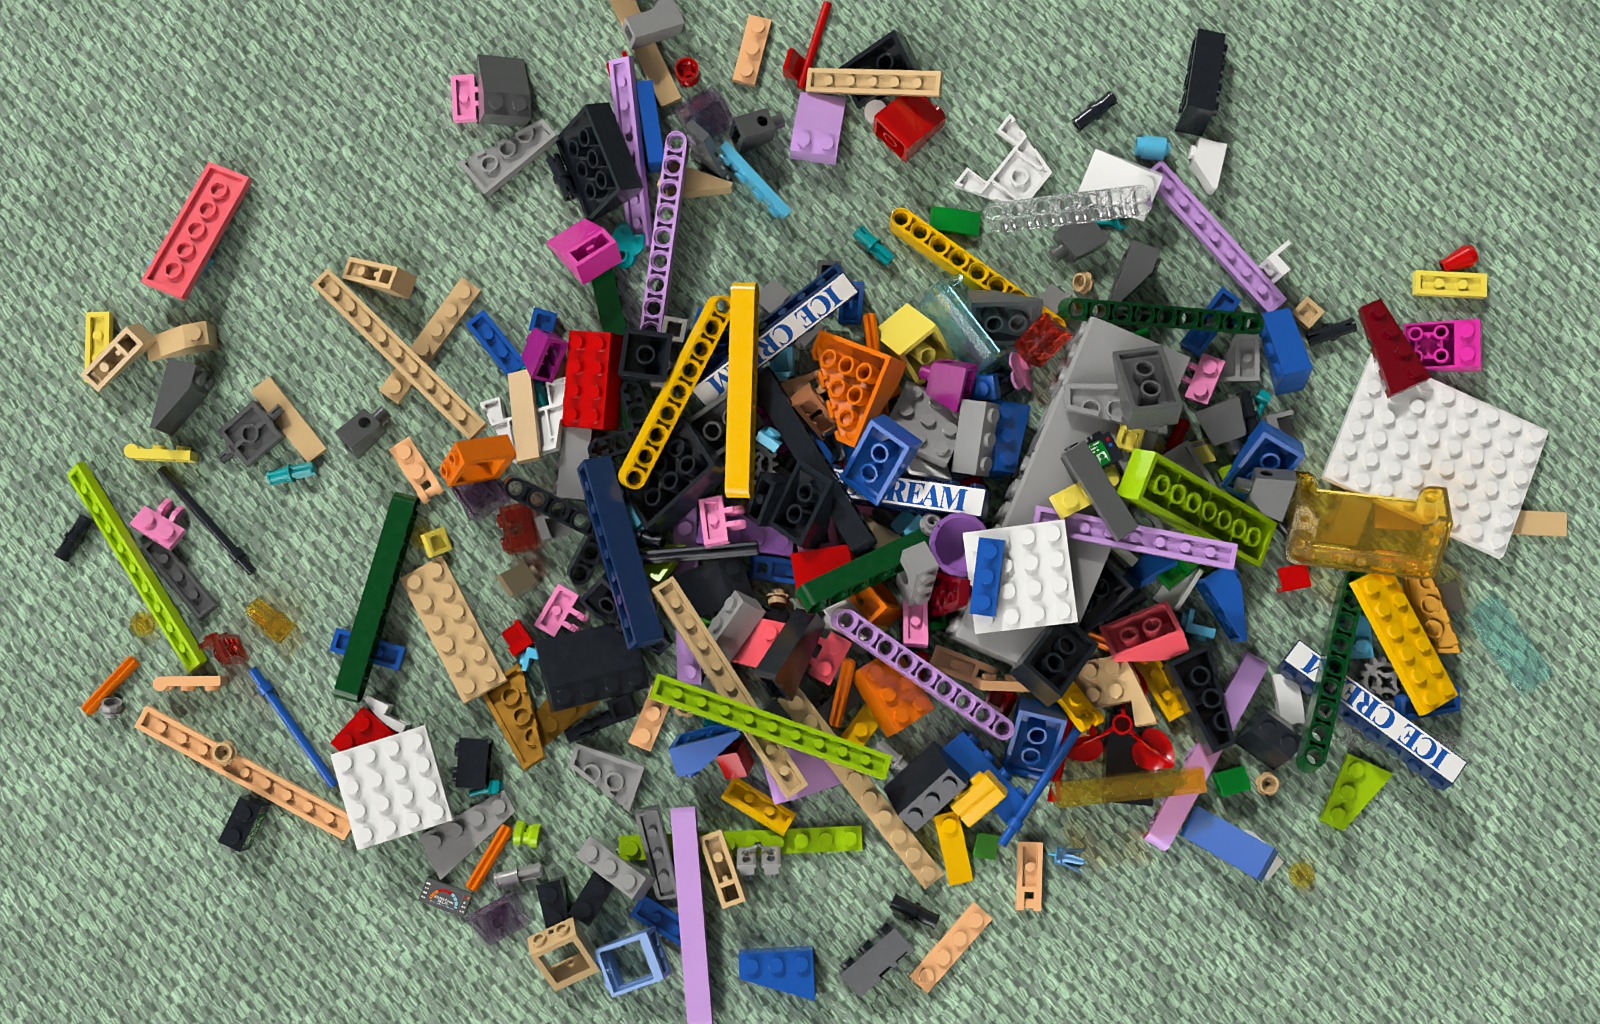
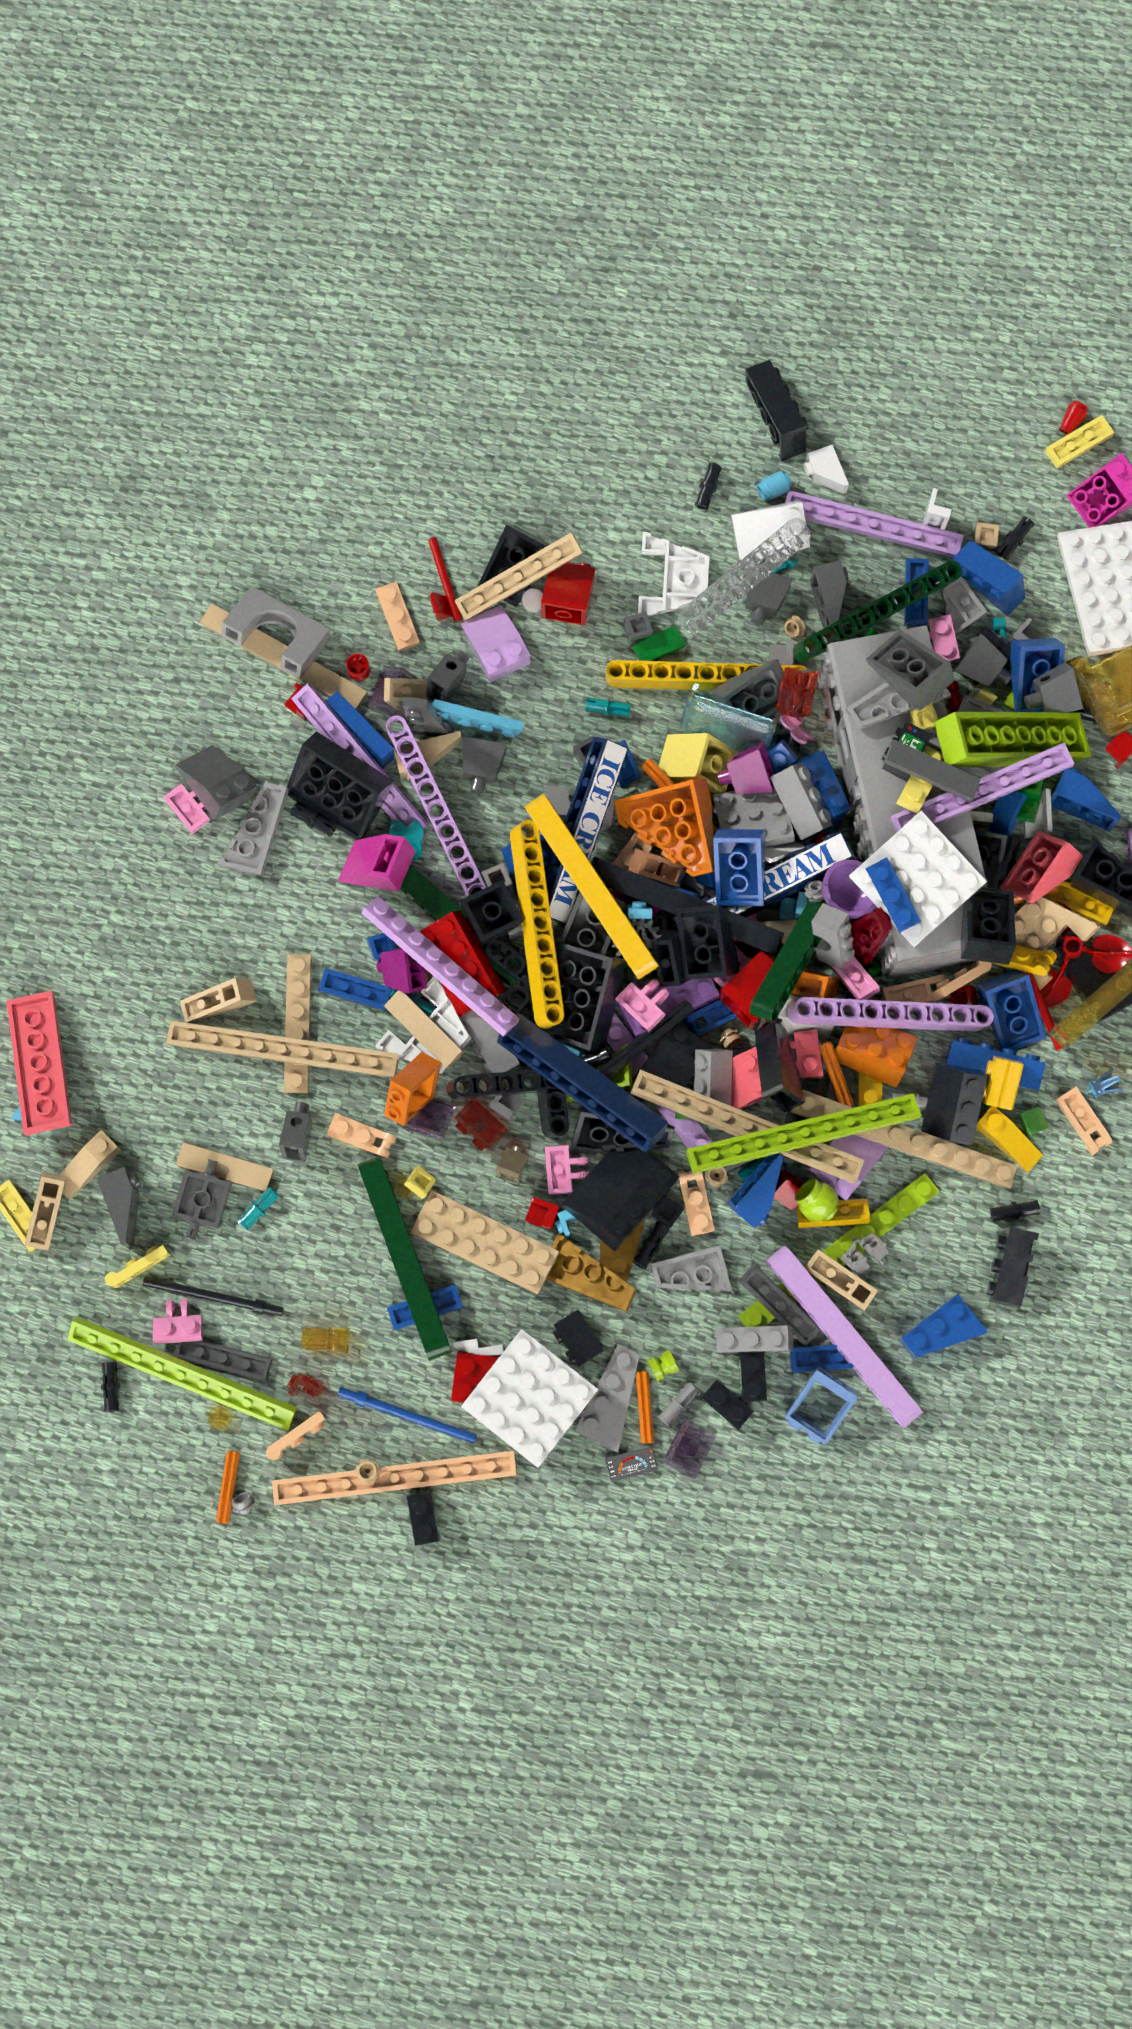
camera: 40 degrees left, 5 degrees down
teal hand [469,780,503,797] -> none
tan window [527,917,600,992] -> none
medium azure bracket [770,346,795,381] -> none
light nougat plate [909,901,992,993] -> none
blue bar [998,725,1082,848] -> none
medium azure bracket [1178,608,1216,643] -> none
dark red wing [1358,298,1431,399] -> none
none -> lavender plate [362,896,520,1036]
none -> tan wing [384,678,427,715]
none -> dark grey torso [463,737,507,794]
none -> dark grey panel [623,611,653,647]
none -> lime piece [795,1178,838,1222]

